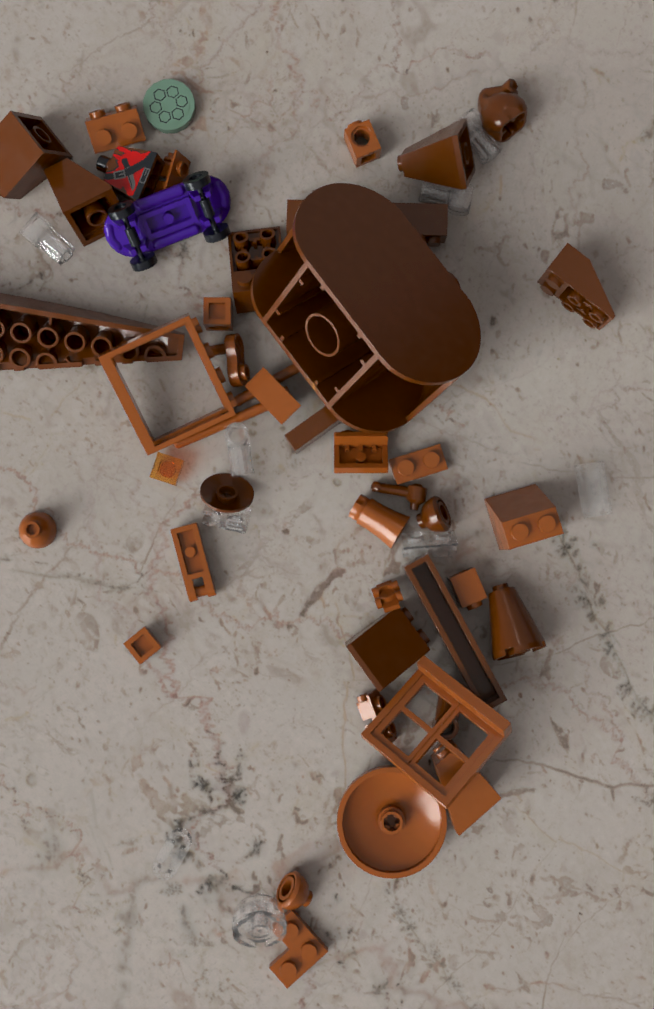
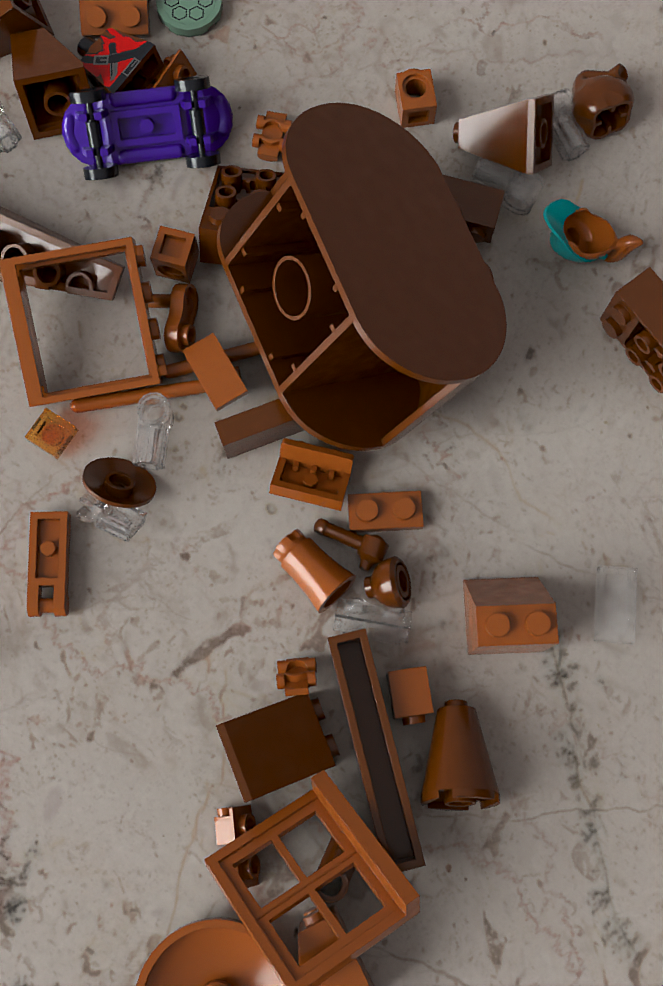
camera: 15 degrees right, 10 degrees down
none -> dark orange piece [252,111,292,162]
none -> dark orange hair [543,199,643,263]

